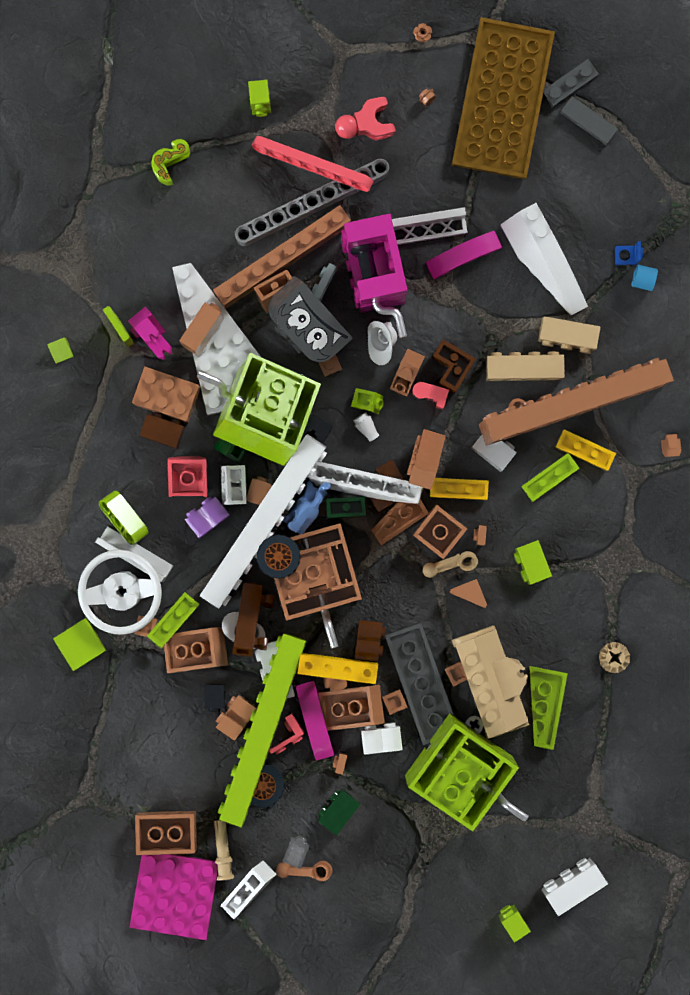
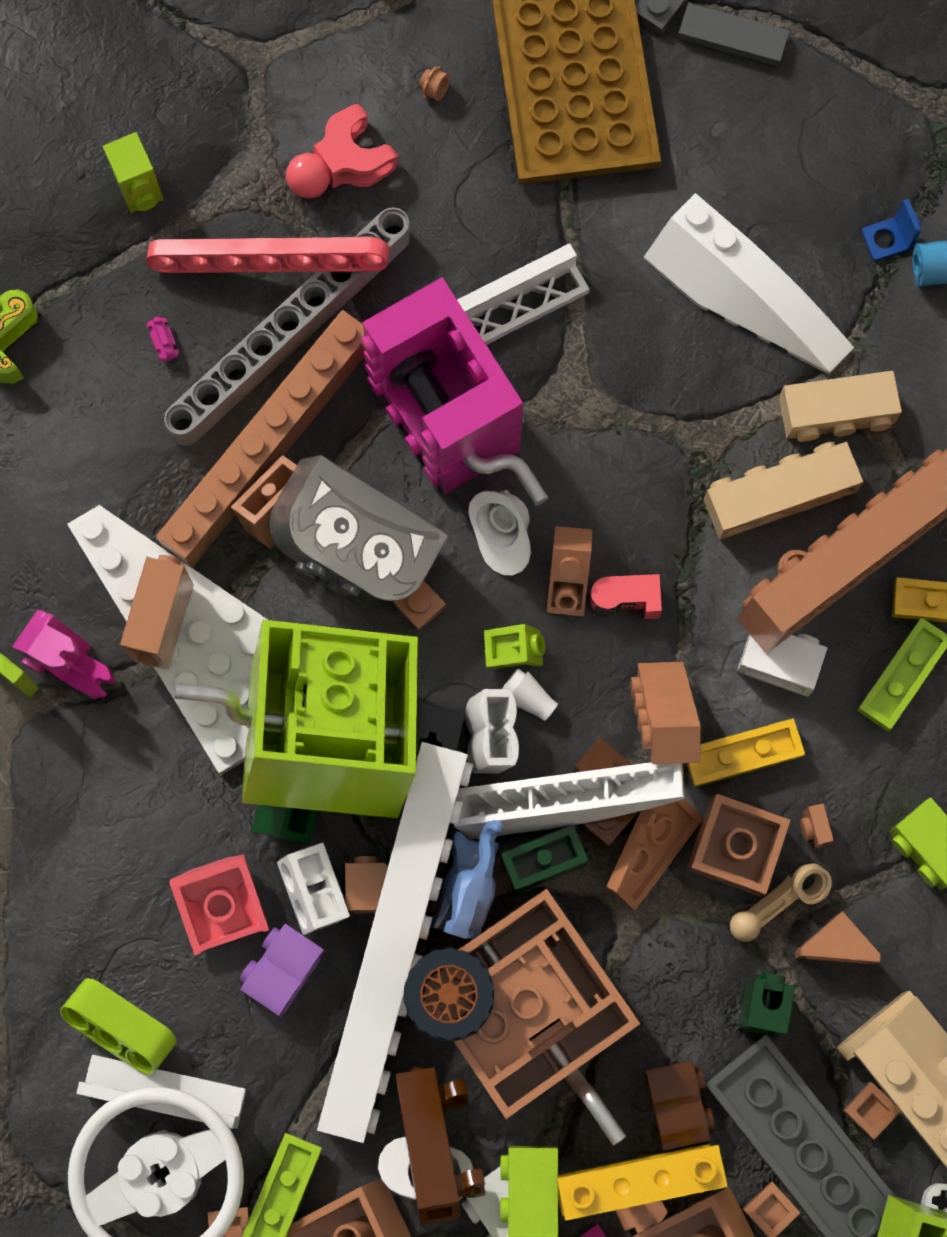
camera: 20 degrees left, 10 degrees down
nougat brick [132,366,201,423] -> none
reddish brown brick [140,412,185,449] -> none
light aqua plate [312,263,336,301] -> none
dark pink slope [426,231,502,280] -> none
reddish brown brick [432,340,476,394] -> none
none -> dark pink piece [147,317,179,362]
none -> white brick [465,689,519,774]
none -> dark green brick [738,973,795,1037]

